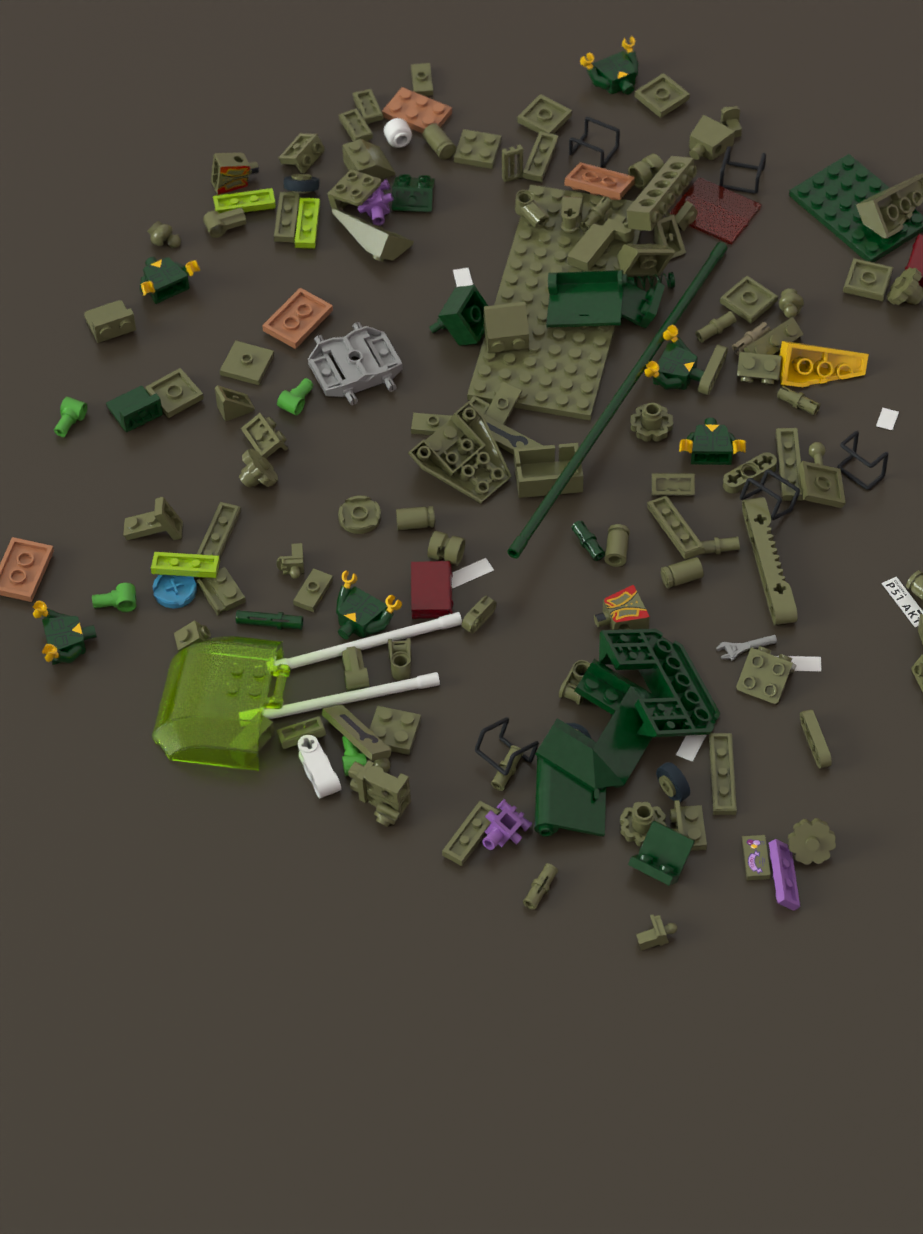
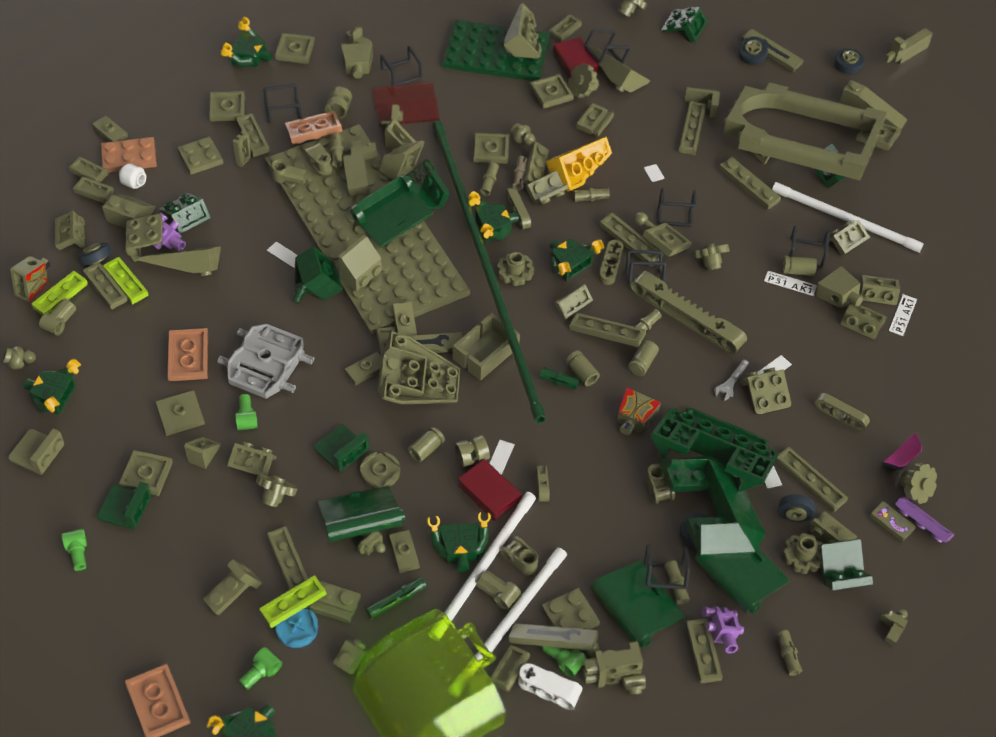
camera: 45 degrees left, 0 degrees up
olive piece [423,123,456,160] -> none
olive brick [627,156,697,231] -> none
none -> dark green bracket [314,424,369,473]
none -> dark green door [318,486,406,542]
none -> olive plate [576,103,614,138]
none -> dark green door [590,560,686,648]
none -> olive plant [692,243,729,271]
none -> dark pink piece [882,434,922,471]

